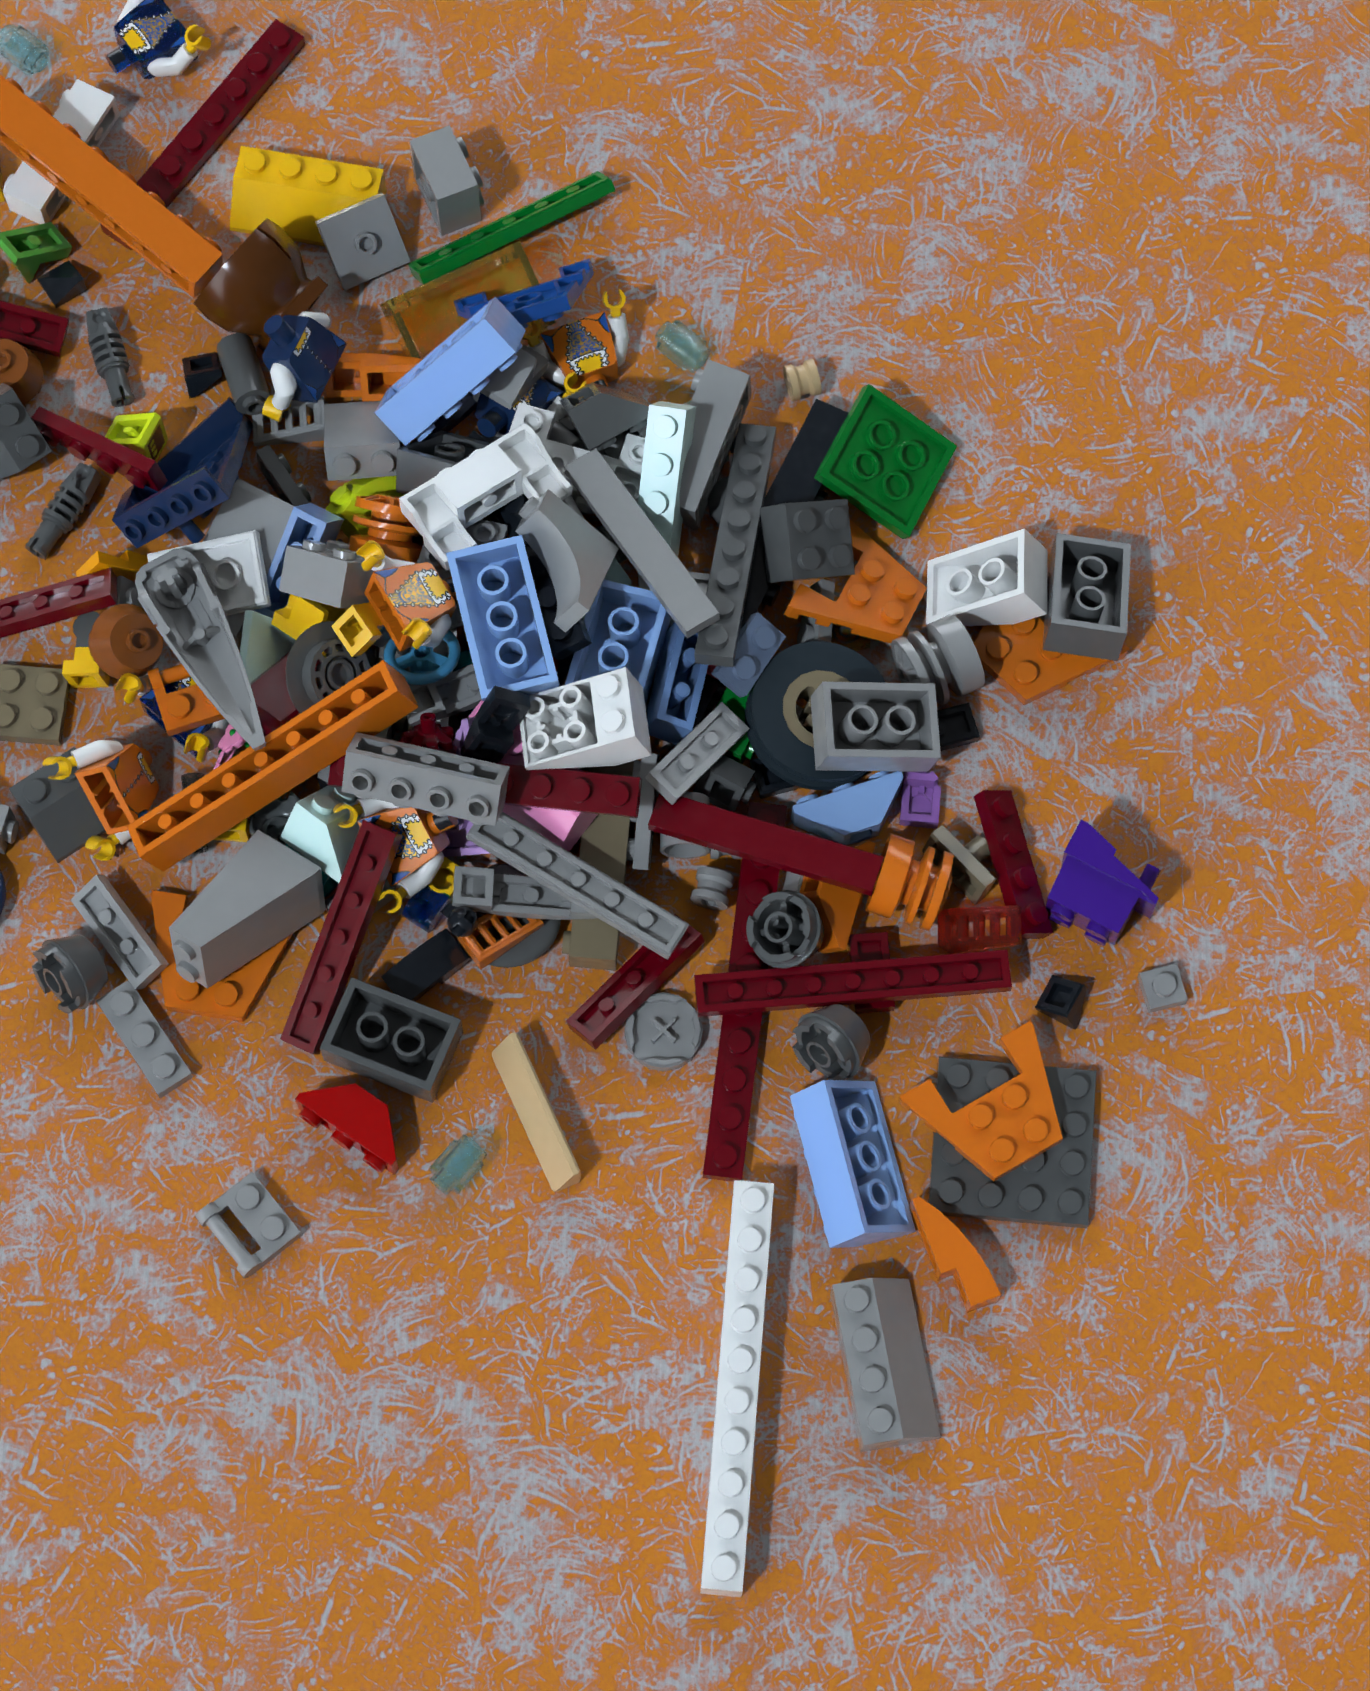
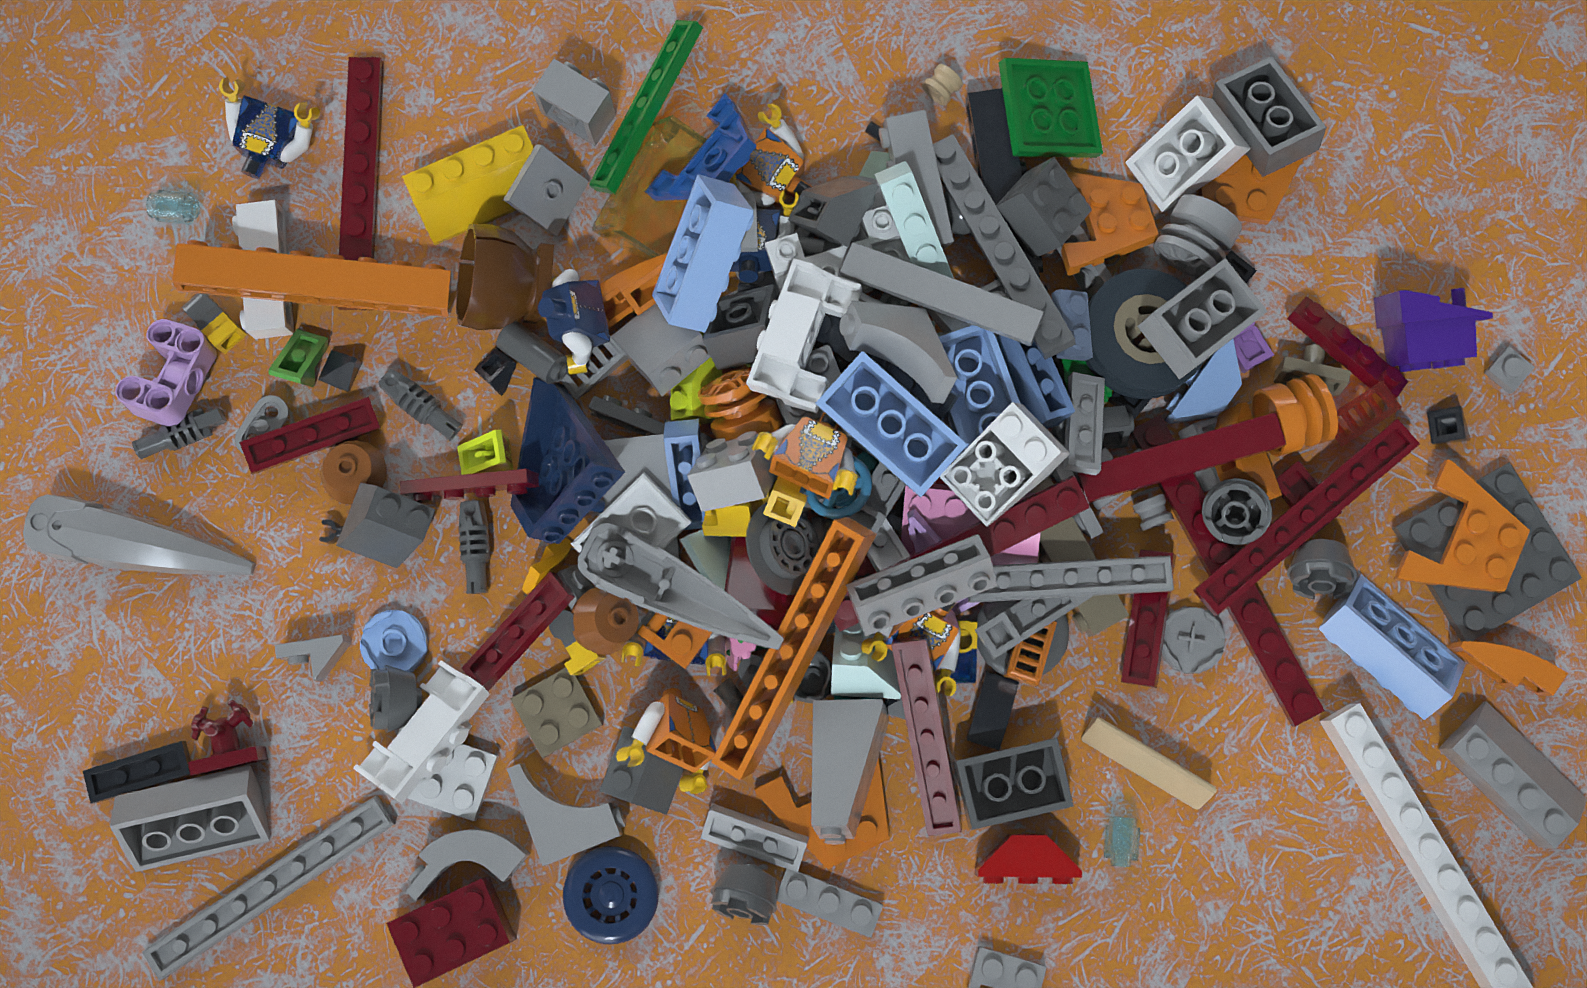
camera: 30 degrees left, 10 degrees up
dark red plant [403,713,455,751] -> none
black arm [441,900,478,937] -> none
black slope [461,686,531,763] -> none
clear light blue brick [655,320,711,373] -> none

